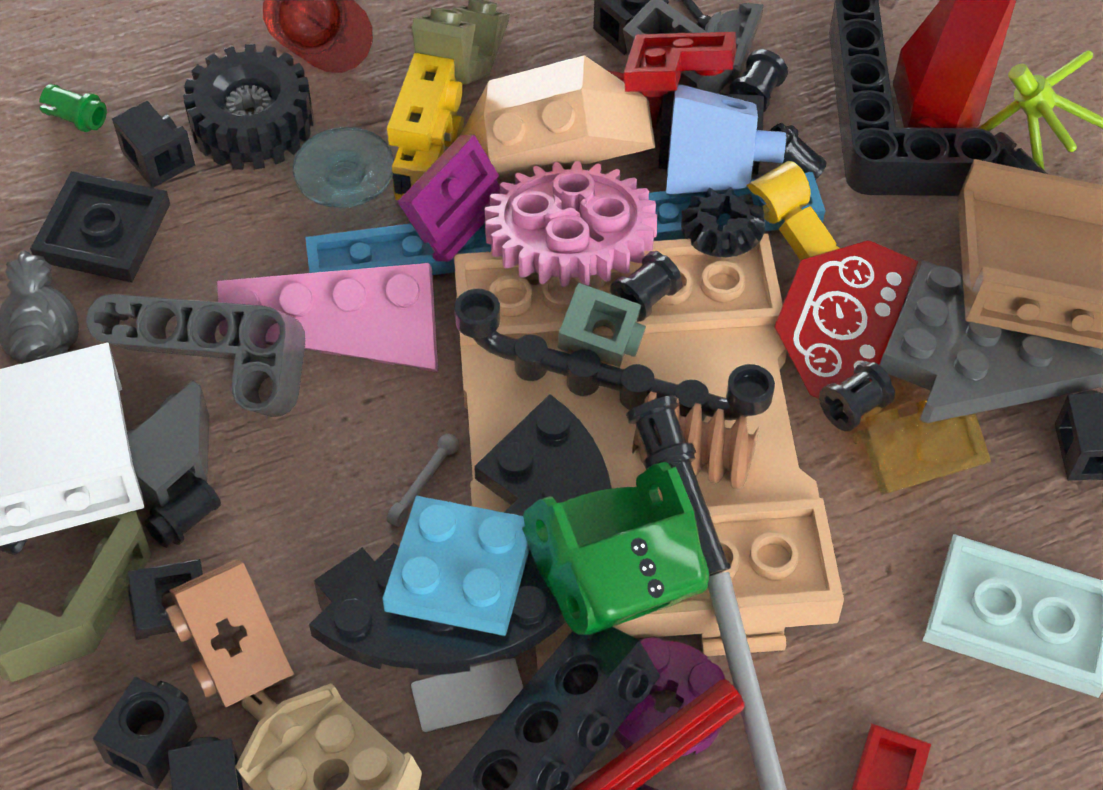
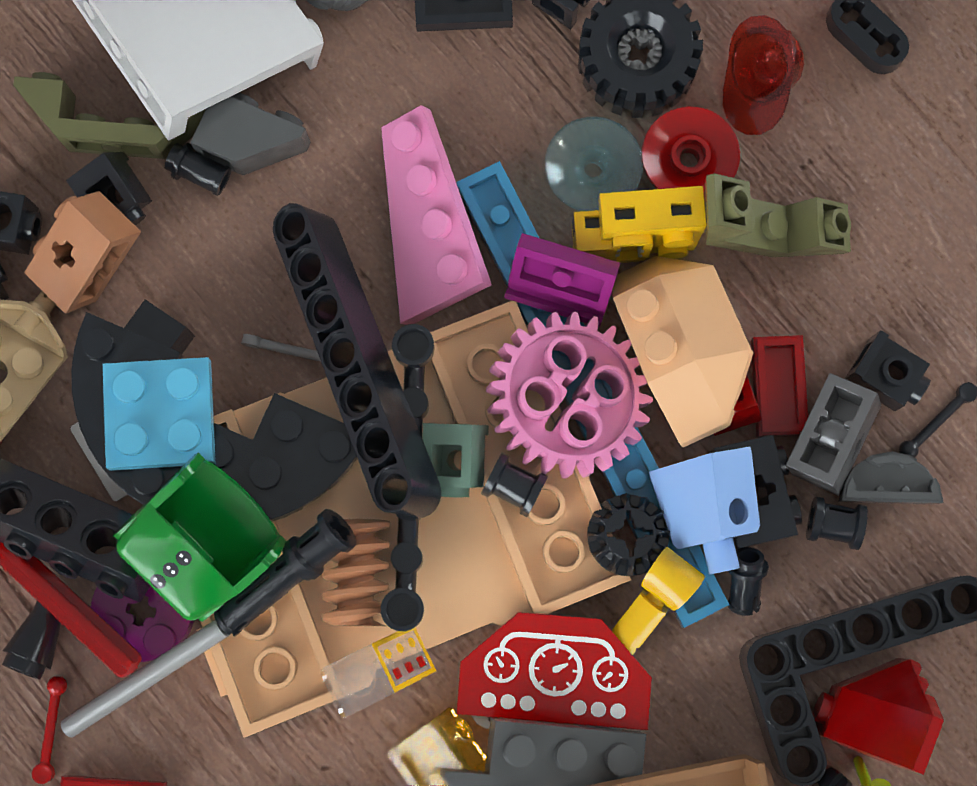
camera: 75 degrees right, 25 degrees up
dark grey beam [86,294,306,417] -> none
red plate [624,32,736,97] -> none
black bush [819,361,895,432] -> none
none -> black beam [273,203,441,518]
none -> clear slope [319,627,436,719]
none -> red dish [641,106,740,193]

